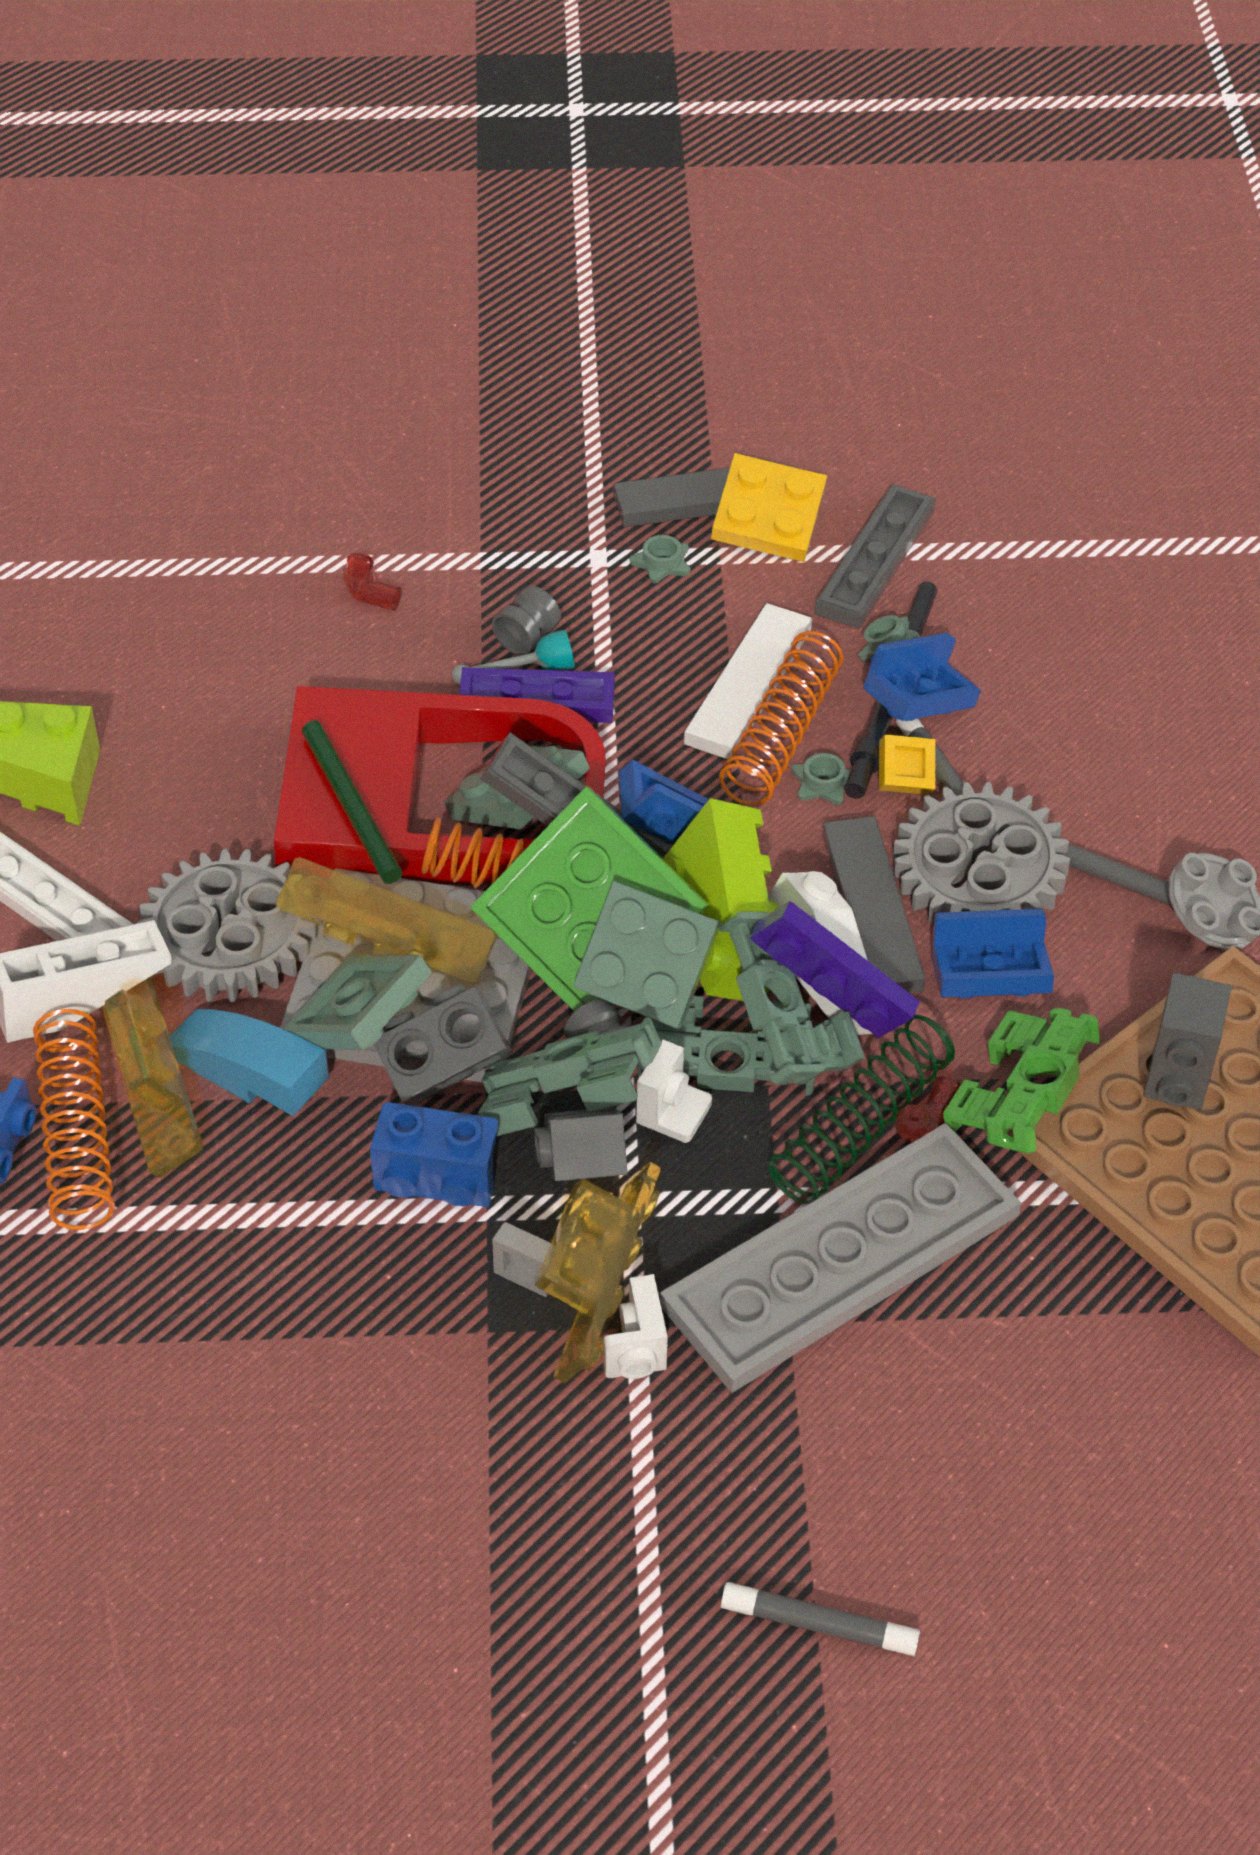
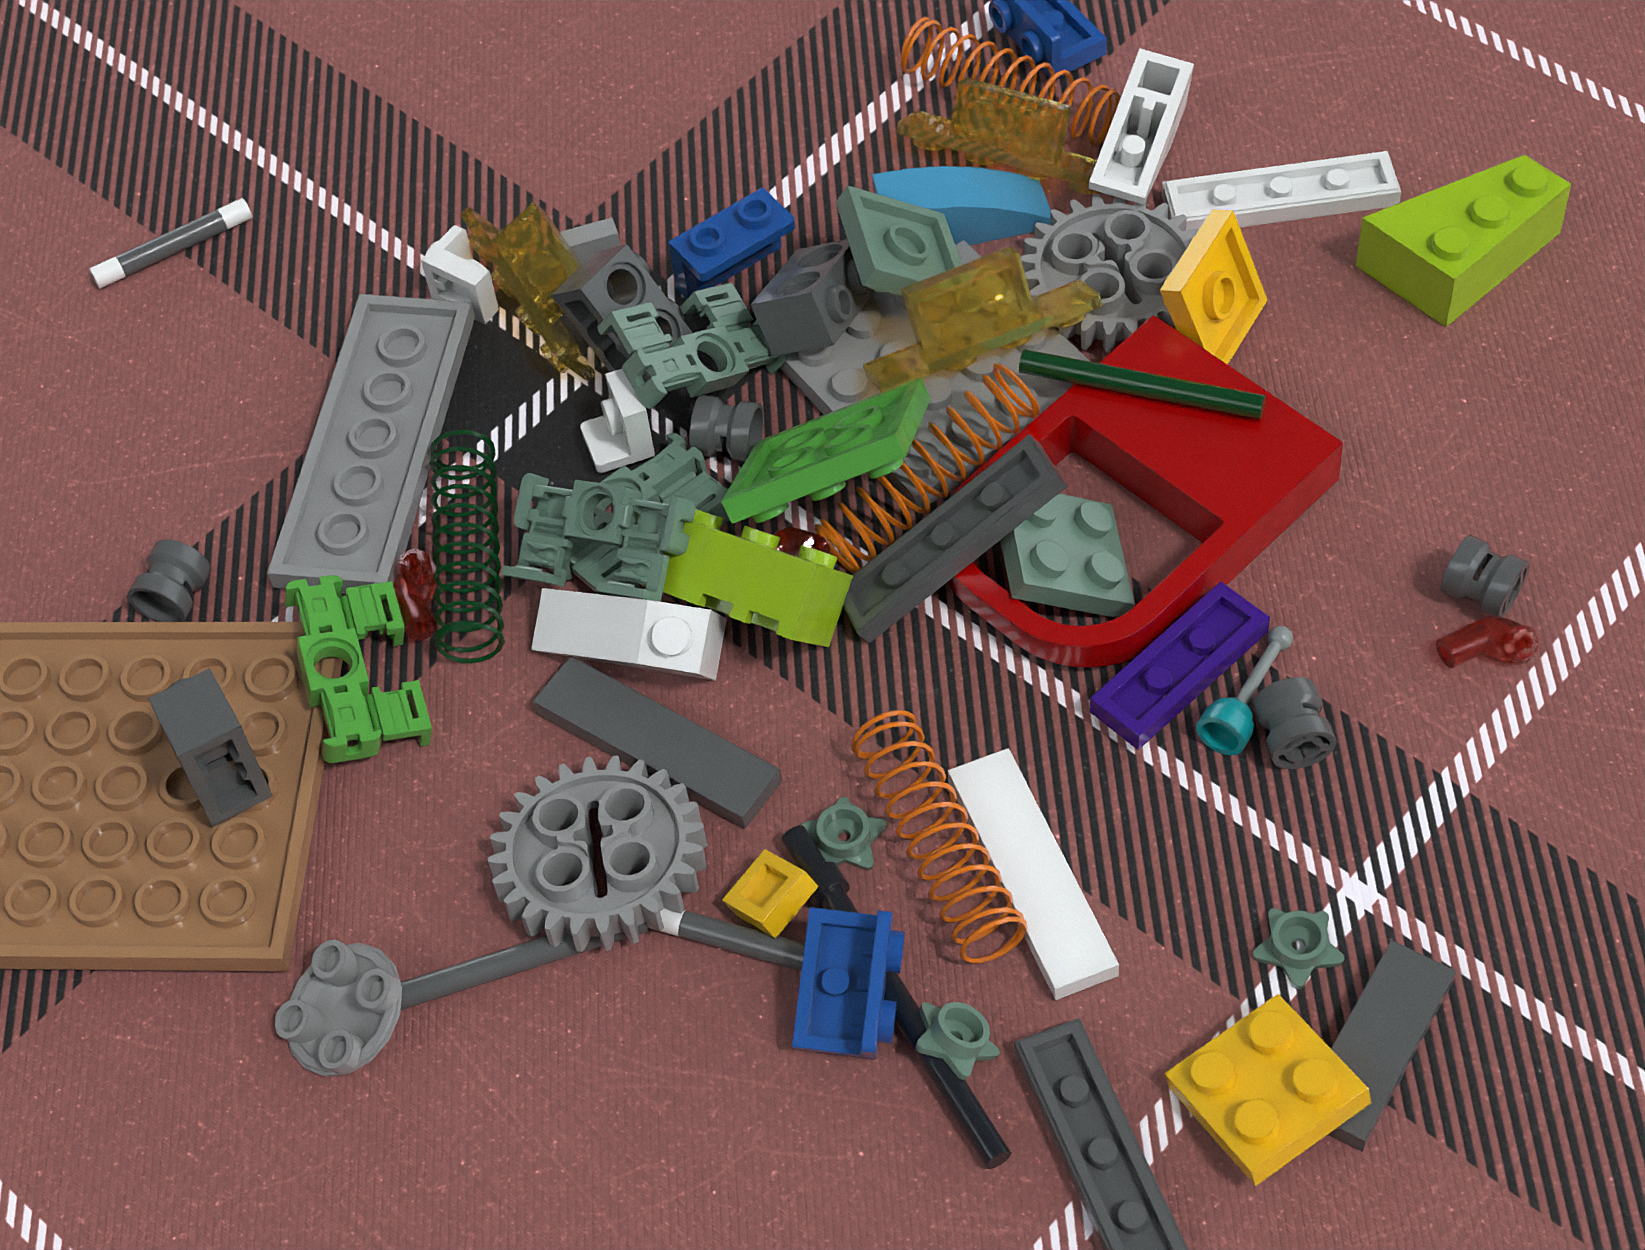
camera: 140 degrees right, 5 degrees up
sand green plate [573,881,722,1029] -> none
blue bracket [619,760,709,845] -> none
dark purple plate [749,900,920,1038] -> none
blue bracket [931,909,1054,998] -> none
none -> dark grey wheel [127,539,211,622]
none -> yellow plate [1160,209,1268,364]
none -> dark grey wheel [1440,535,1530,620]

